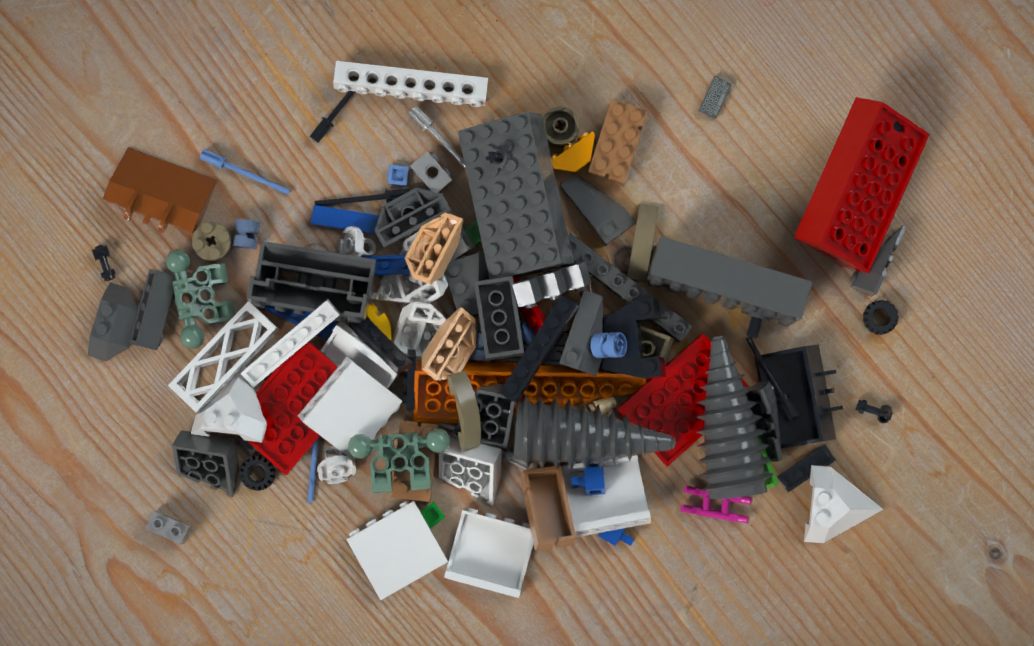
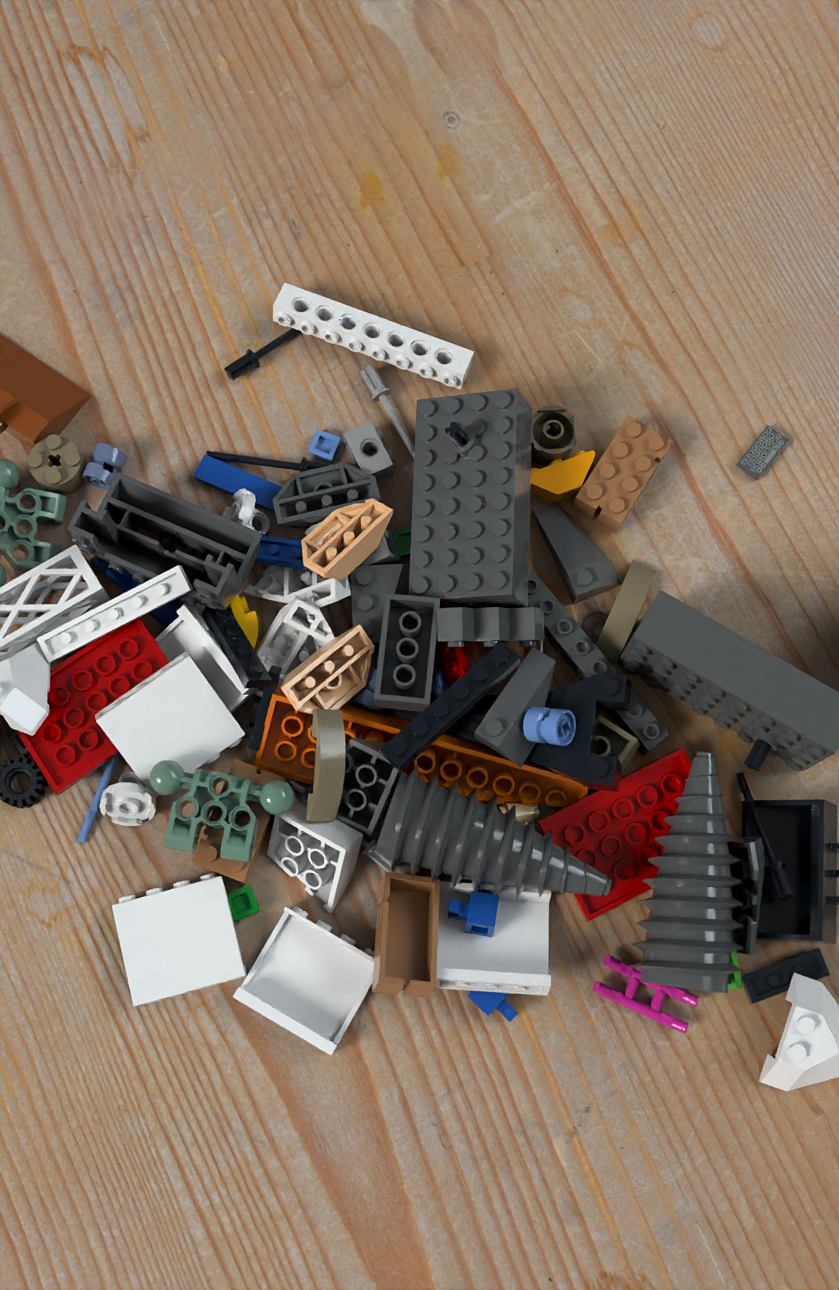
camera: 15 degrees right, 10 degrees down
medium blue piece [199,149,291,194] -> none

